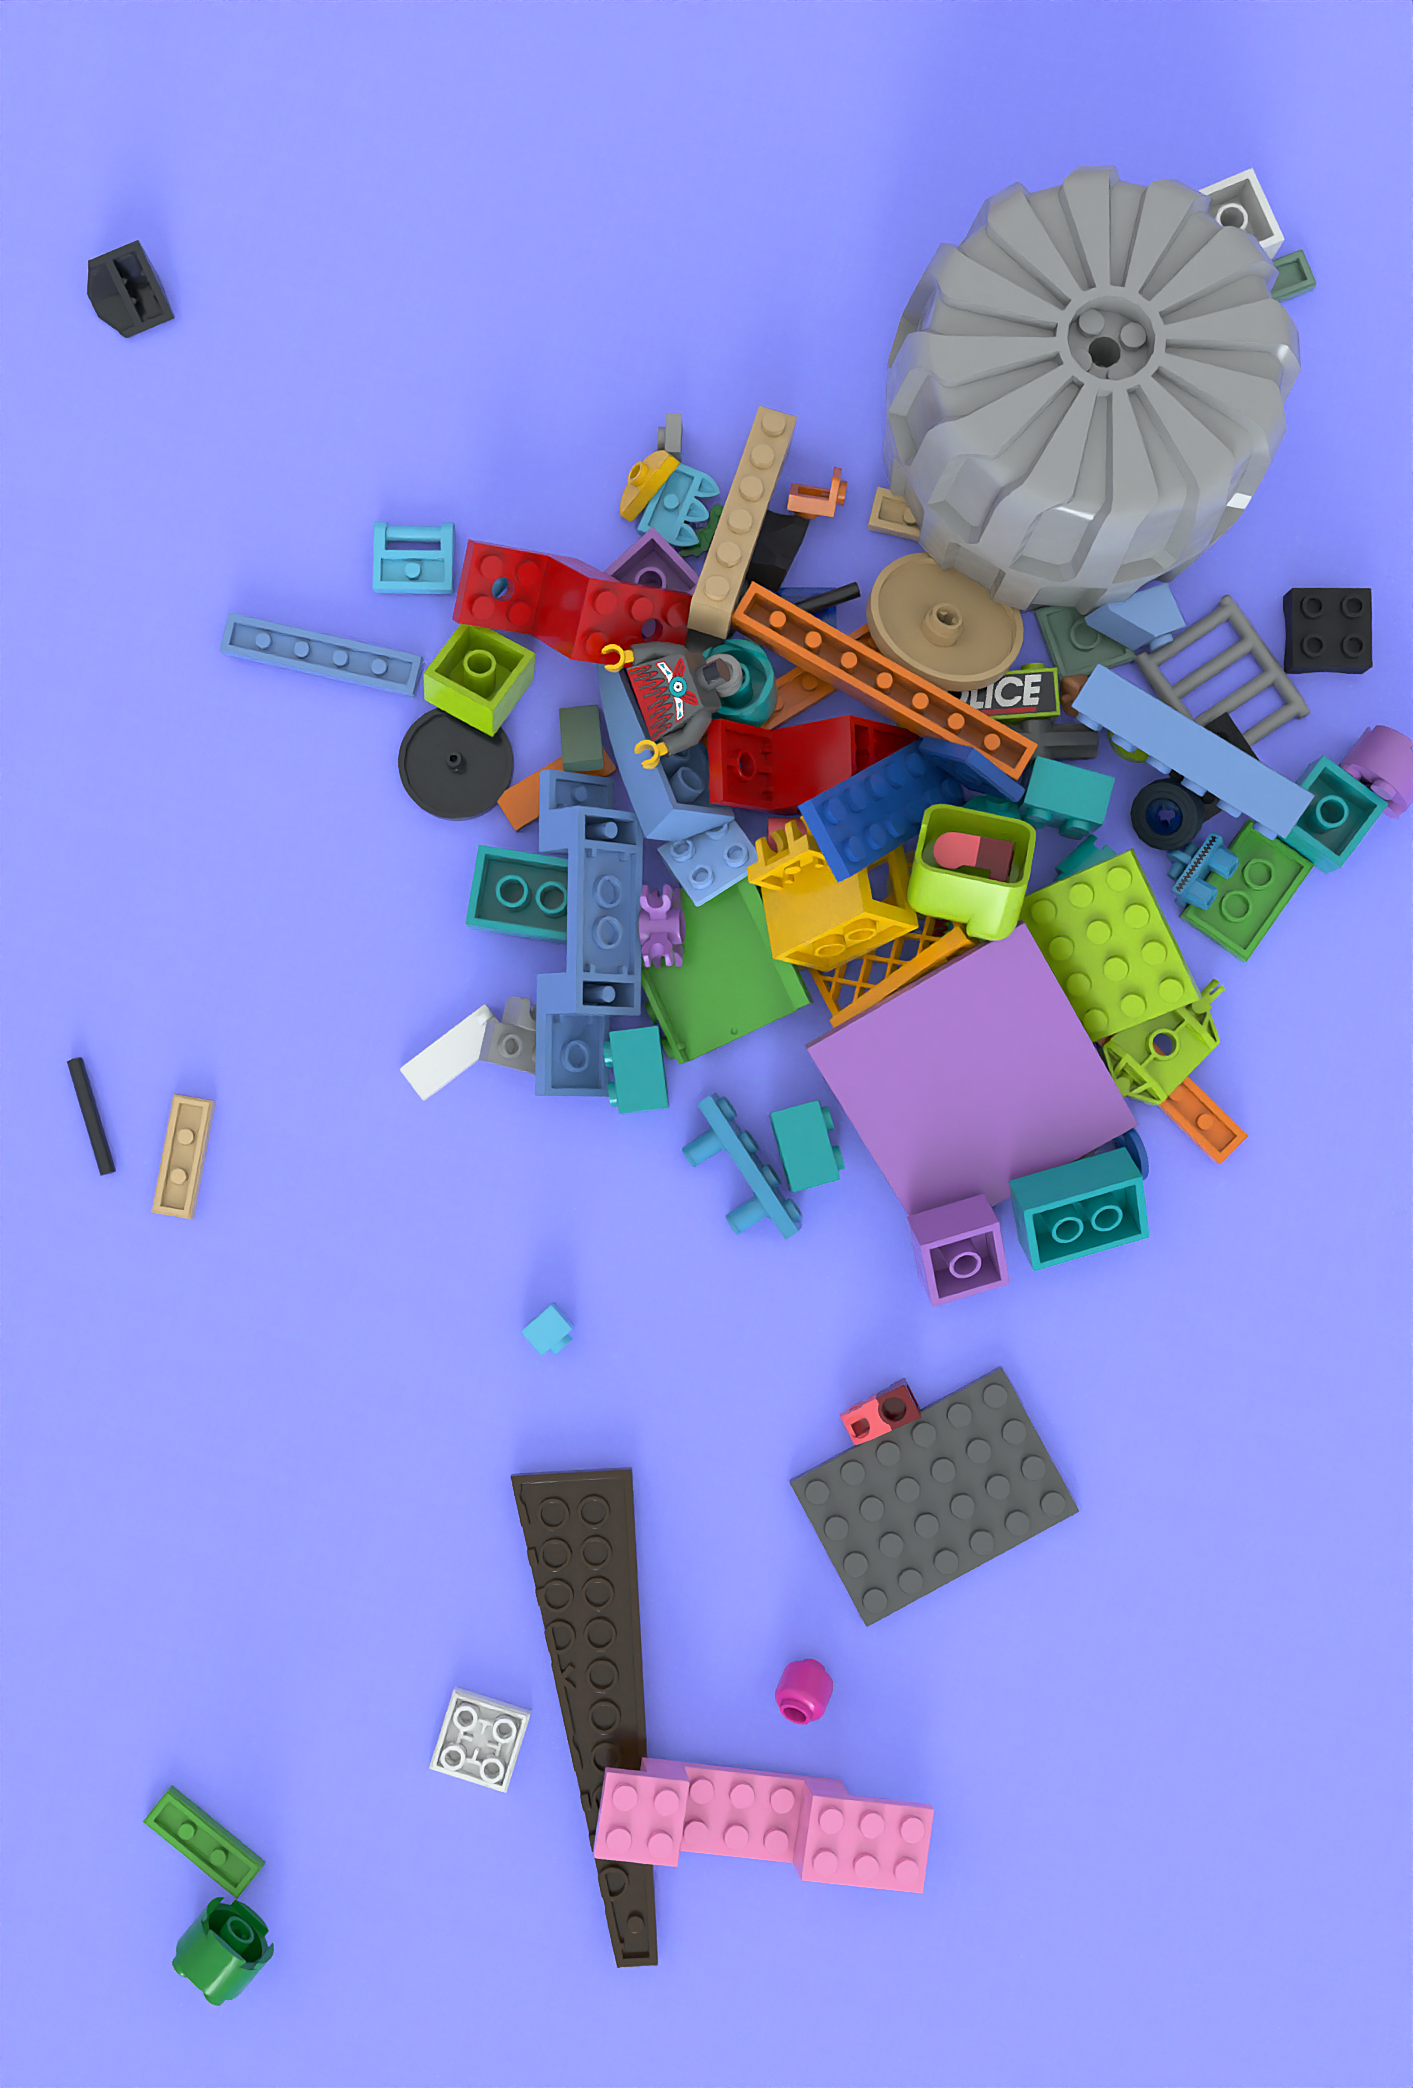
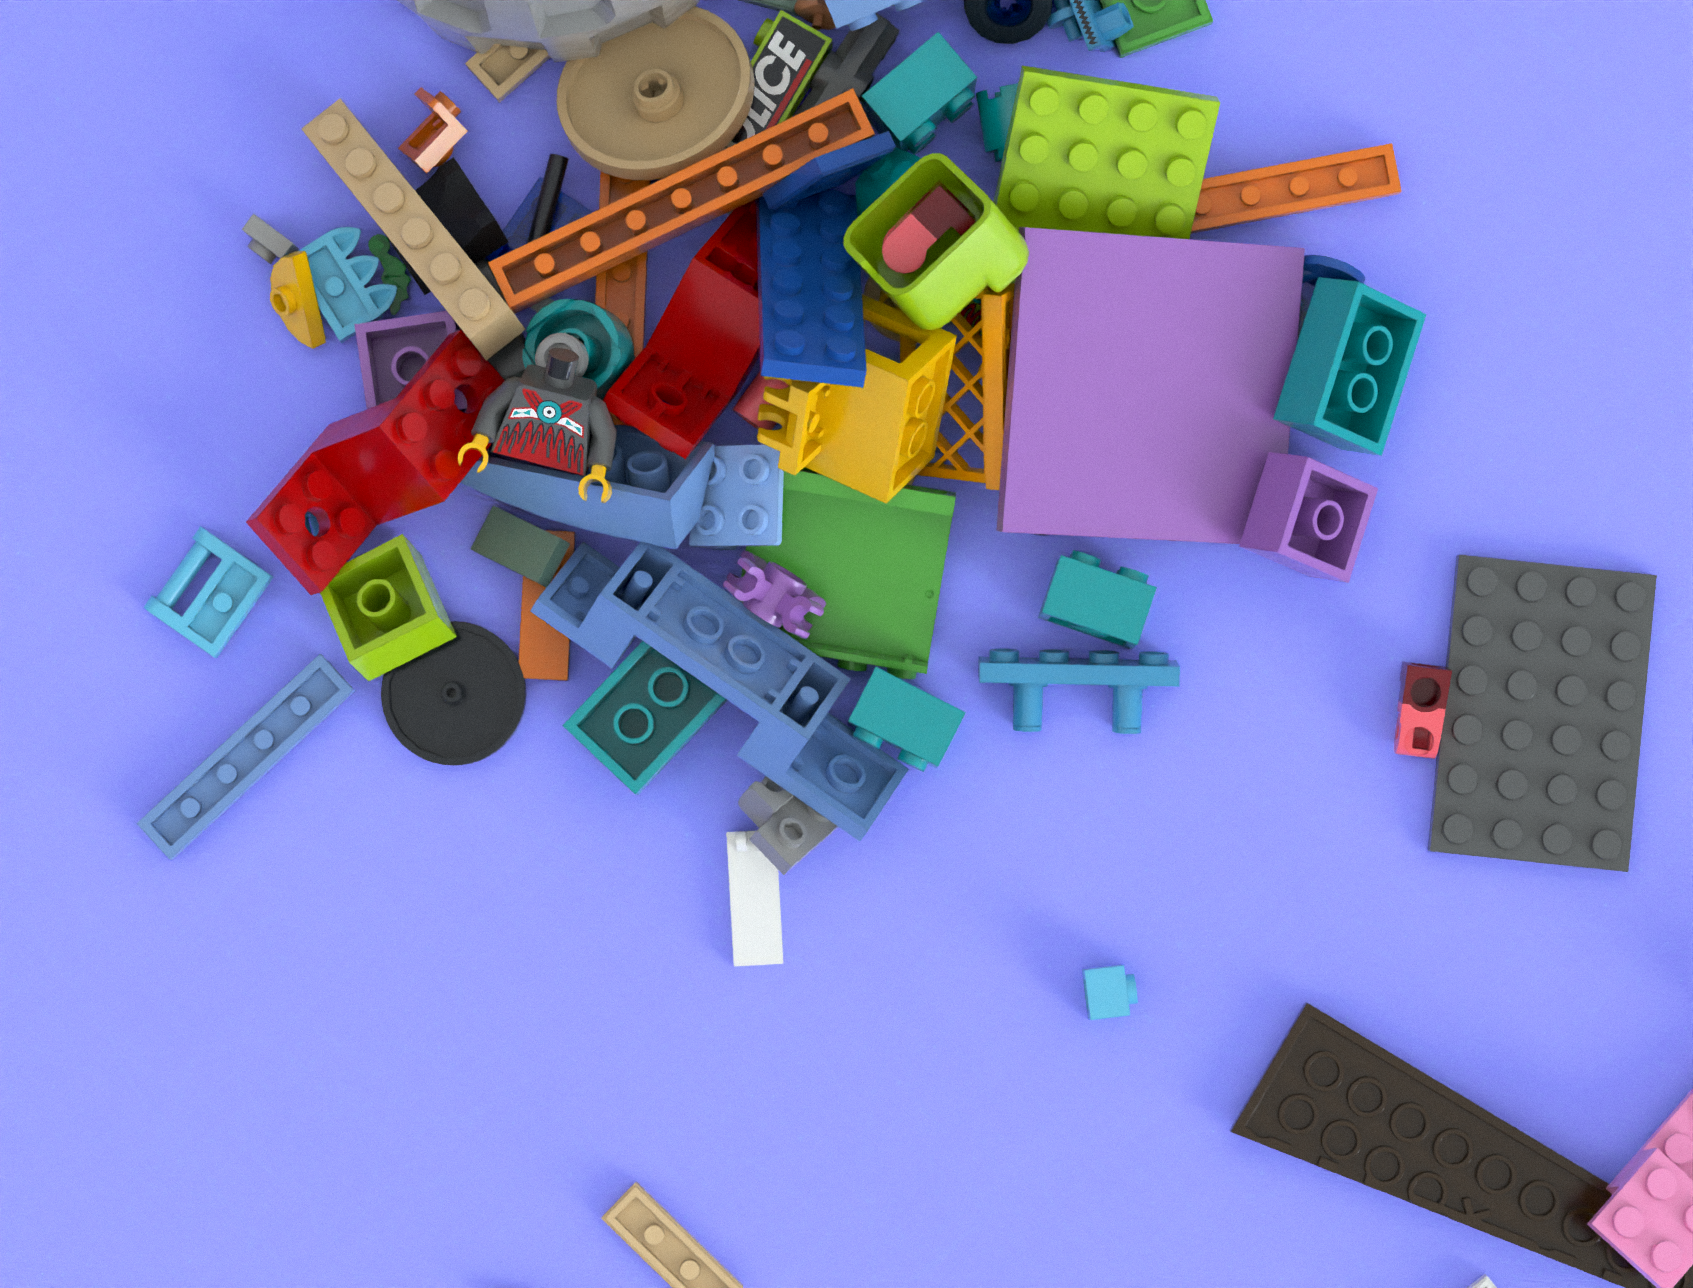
camera: 55 degrees left, 0 degrees up
dark pink head [775,1659,833,1725] -> none
lime plate [1097,978,1225,1106] -> none

